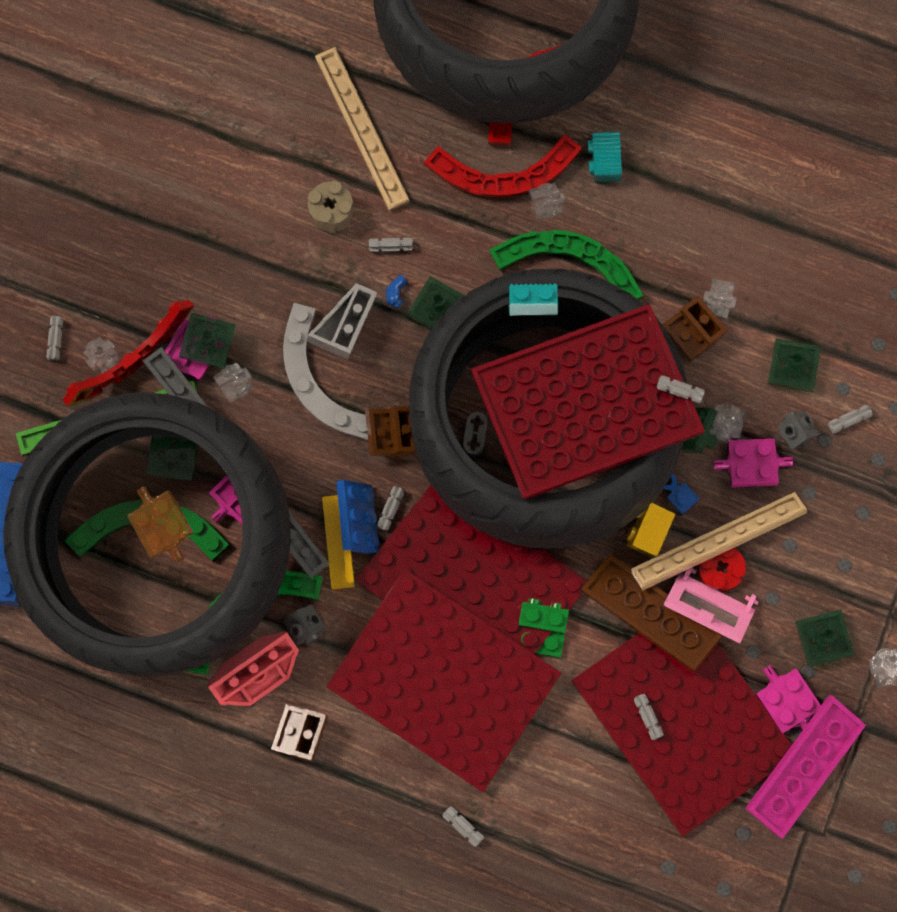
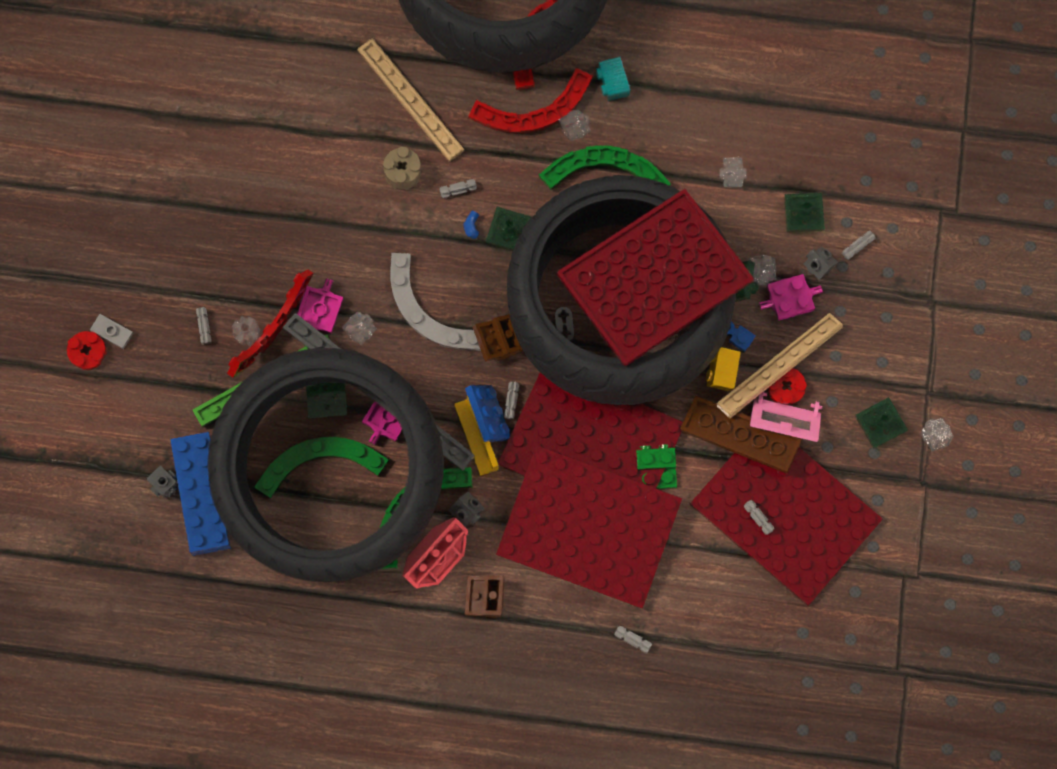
camera: 20 degrees left, 0 degrees up
clear orange plate [127,486,193,563] -> none
clear green plate [179,312,236,370] -> none
light grey wedge [306,283,377,360] -> none
teal brick [509,283,558,316] -> none
light grey axle [657,376,705,403] -> none
reddish brown brick [662,295,728,362] -> none
dark pink plate [745,695,866,839] -> none
dark pink plate [756,665,821,733] -> none

